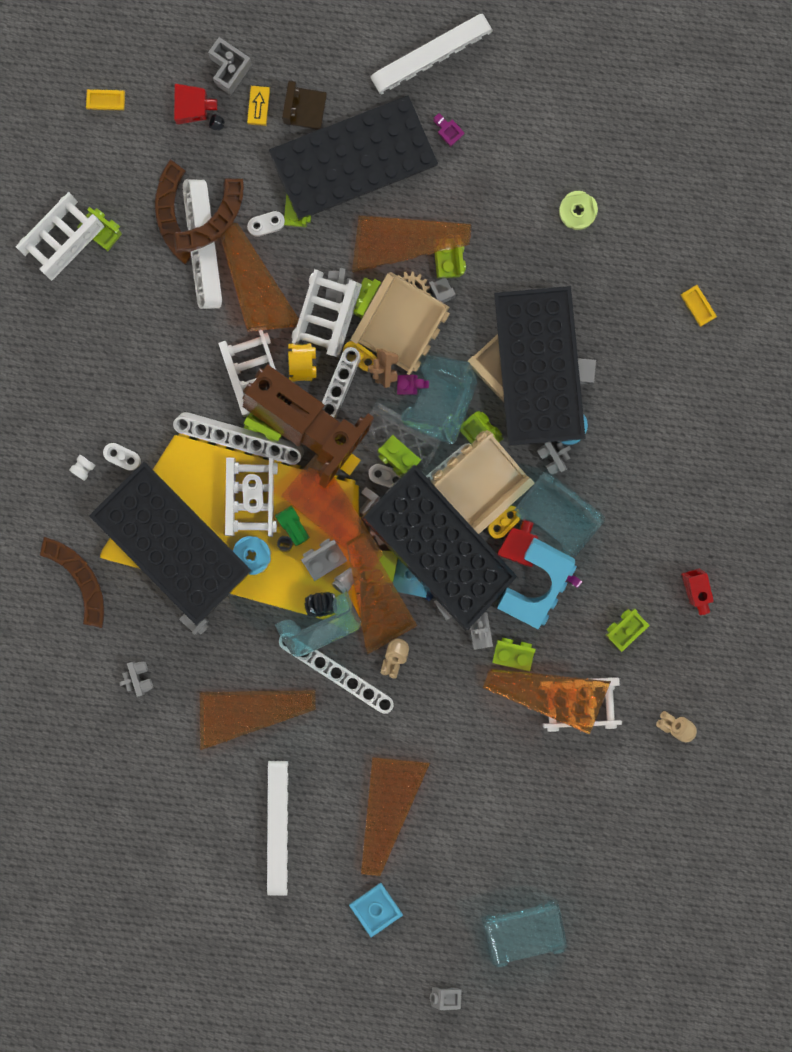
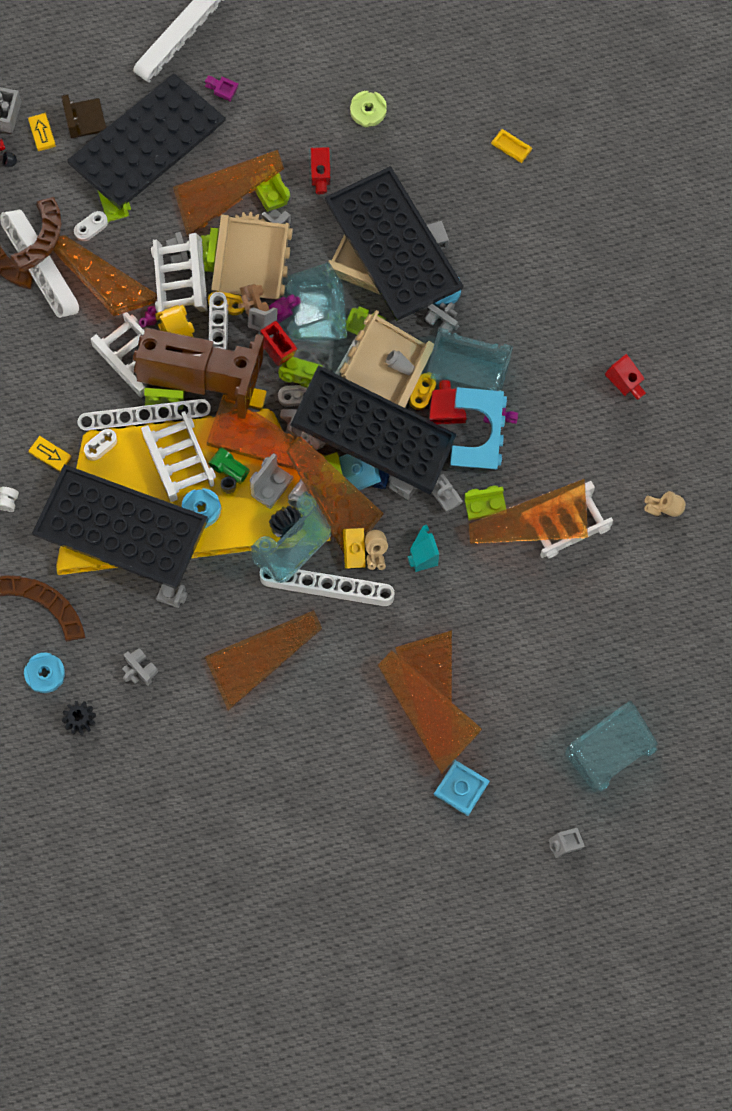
camera: 25 degrees left, 15 degrees down
white plate [103,443,141,471] -> none
white plate [243,474,263,513] -> none
white beam [267,761,288,896] -> none
lime bracket [605,609,650,652] -> none
none -> medium azure plate [24,653,65,693]
none -> yellow tile [29,436,72,472]
none -> black gear [62,701,96,735]
none -> white beam [84,429,117,461]
none -> magenta arm [139,306,157,327]
none -> light grey panel [248,307,278,331]
none -> red torso [260,321,297,366]
none -> red torso [311,147,330,194]
none -> yellow plate [343,528,366,568]
none -> clear orange wing [378,650,482,775]
none -> light grey cone [385,350,415,376]
none -> teal slope [407,525,439,572]

